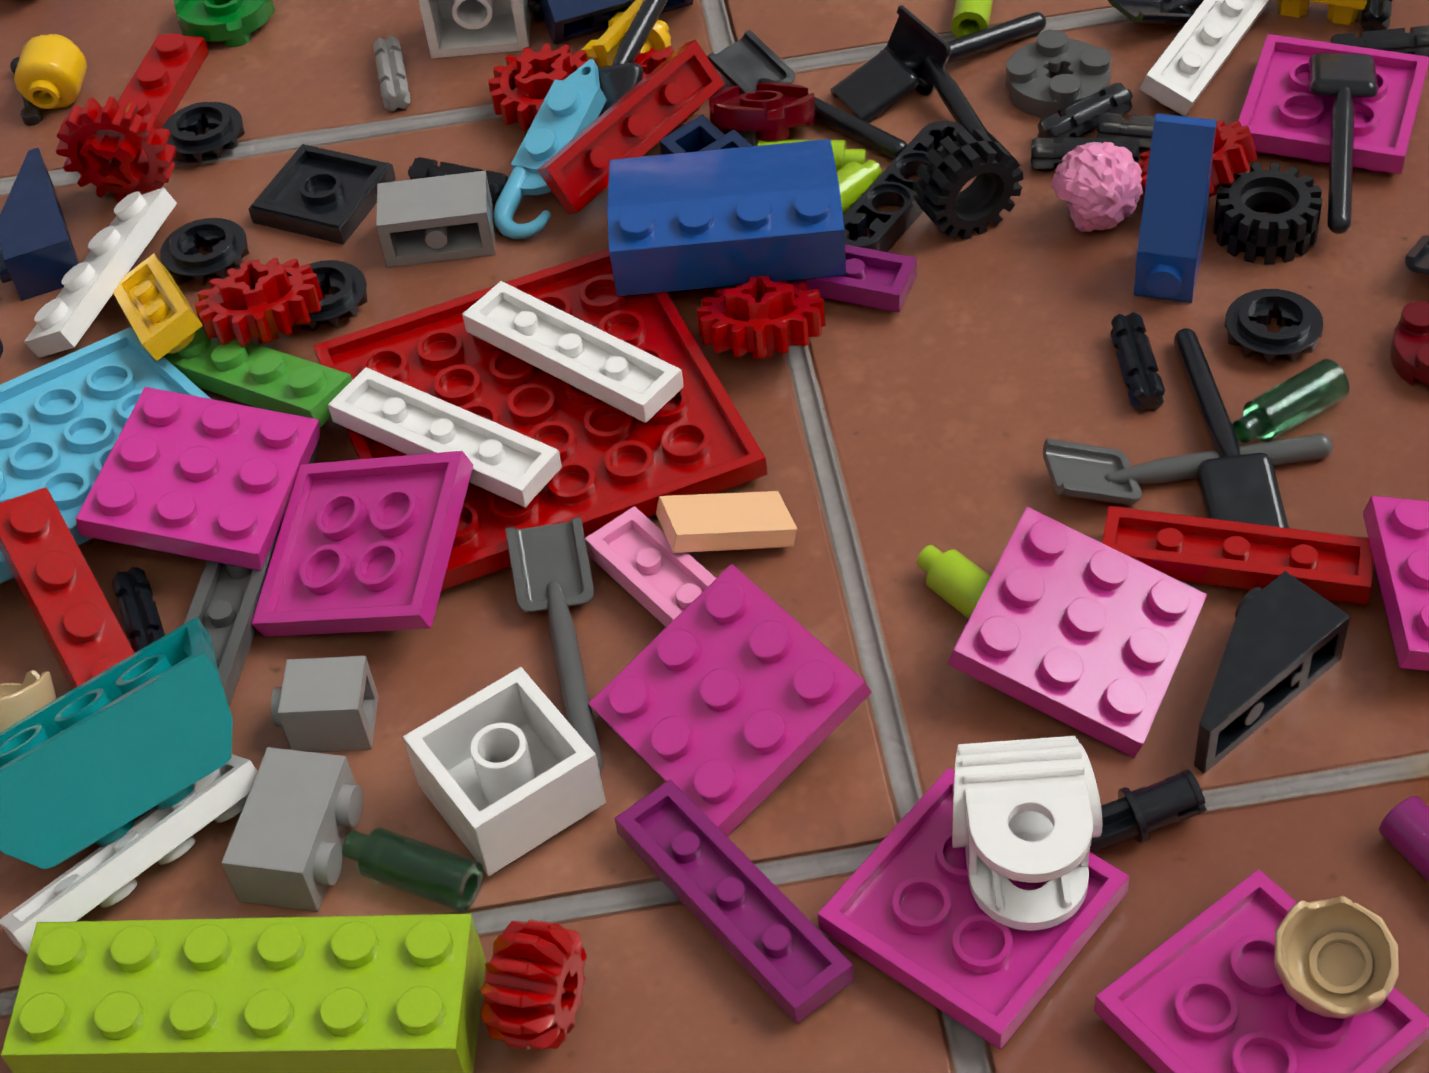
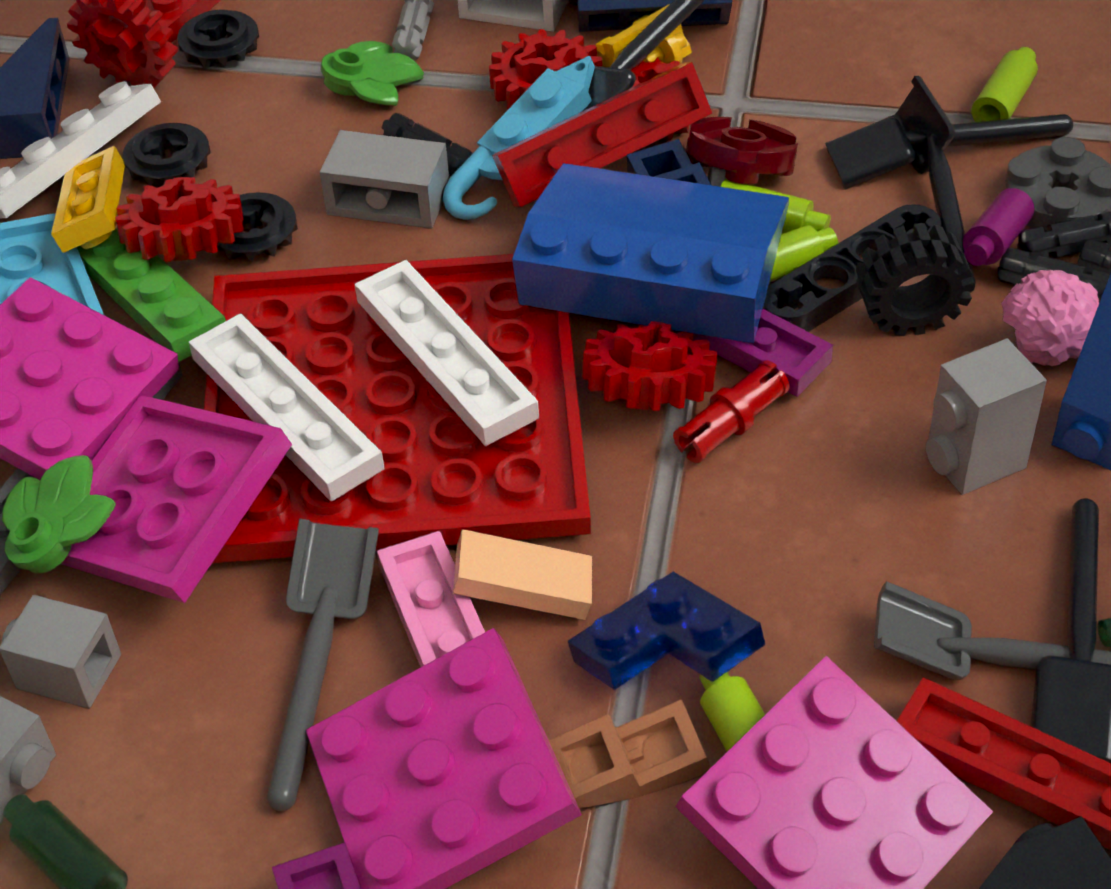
camera: 15 degrees right, 0 degrees up
black tile [248,144,396,245] -> none
white brick [403,667,606,876] -> none
black piece [707,30,908,160] -> none
black axle [1110,312,1165,412] -> none
none -> bright green plate [2,455,116,573]
none -> bright green plate [320,41,424,105]
none -> nougat slope [549,699,711,808]
none -> clear blue plate [568,571,766,690]
none -> red pin [673,360,790,463]
none -> light grey brick [926,338,1047,495]
none -> magenta cylinder [963,188,1035,266]

